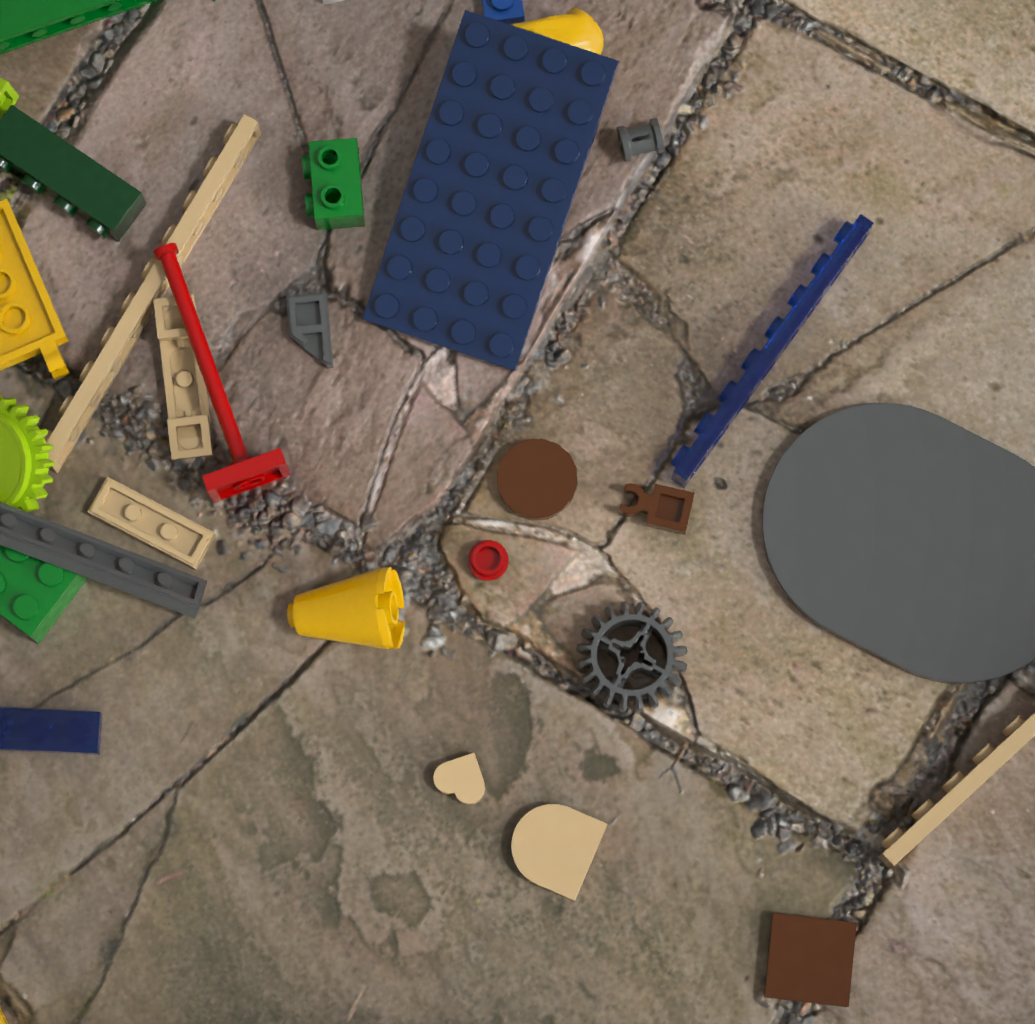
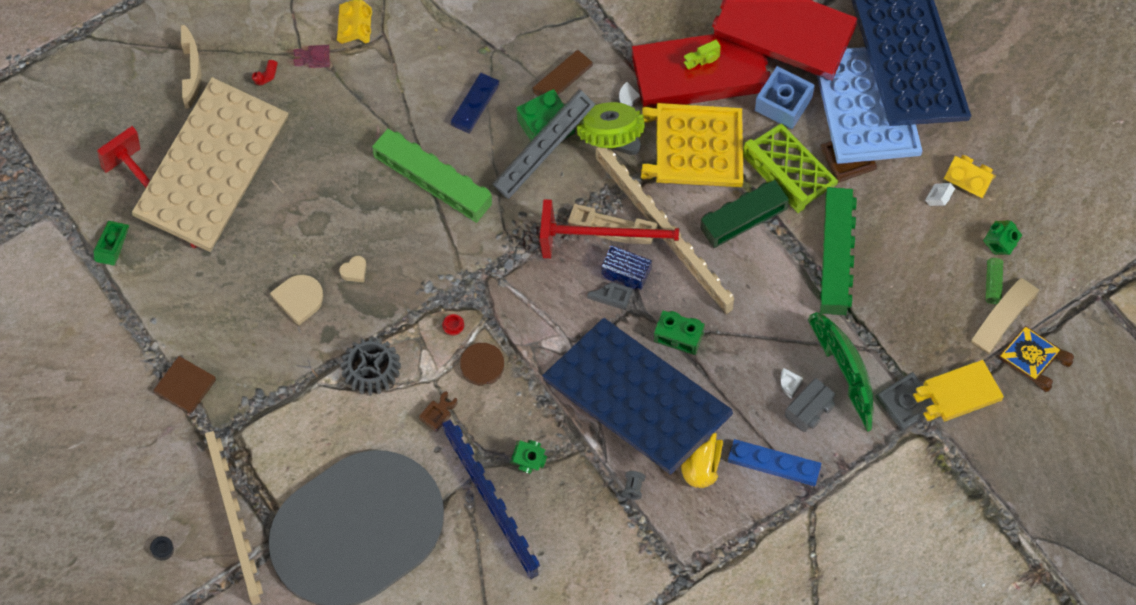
camera: 115 degrees right, 15 degrees down
tan tile [87,477,216,570] -> none
yellow cone [287,567,405,650] -> none
none -> bright green brick [372,129,492,223]
none -> green brick [510,439,547,474]
none -> clear blue brick [601,245,652,290]

